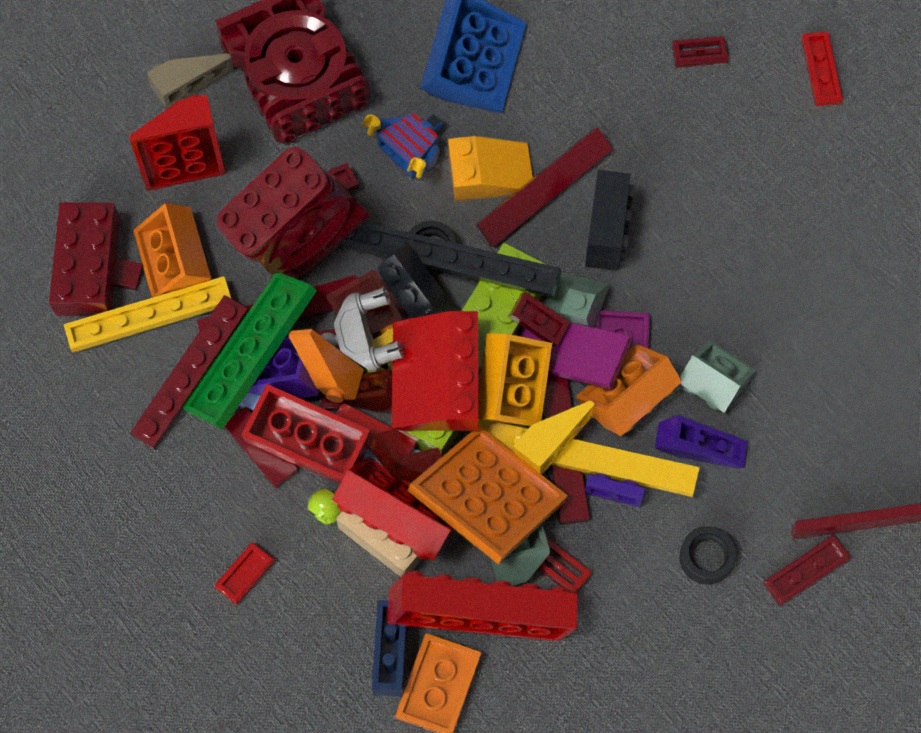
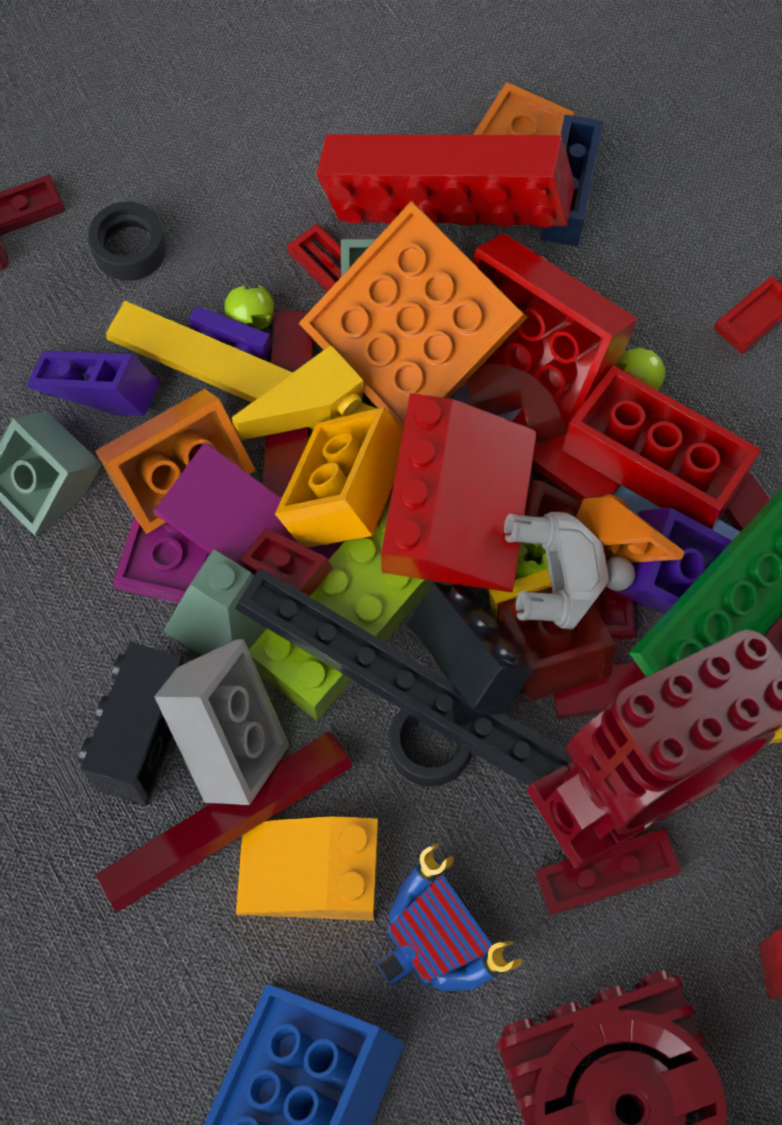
camera: 170 degrees left, 0 degrees up
none -> light grey slope [154,639,290,805]
none -> lime piece [224,285,274,330]

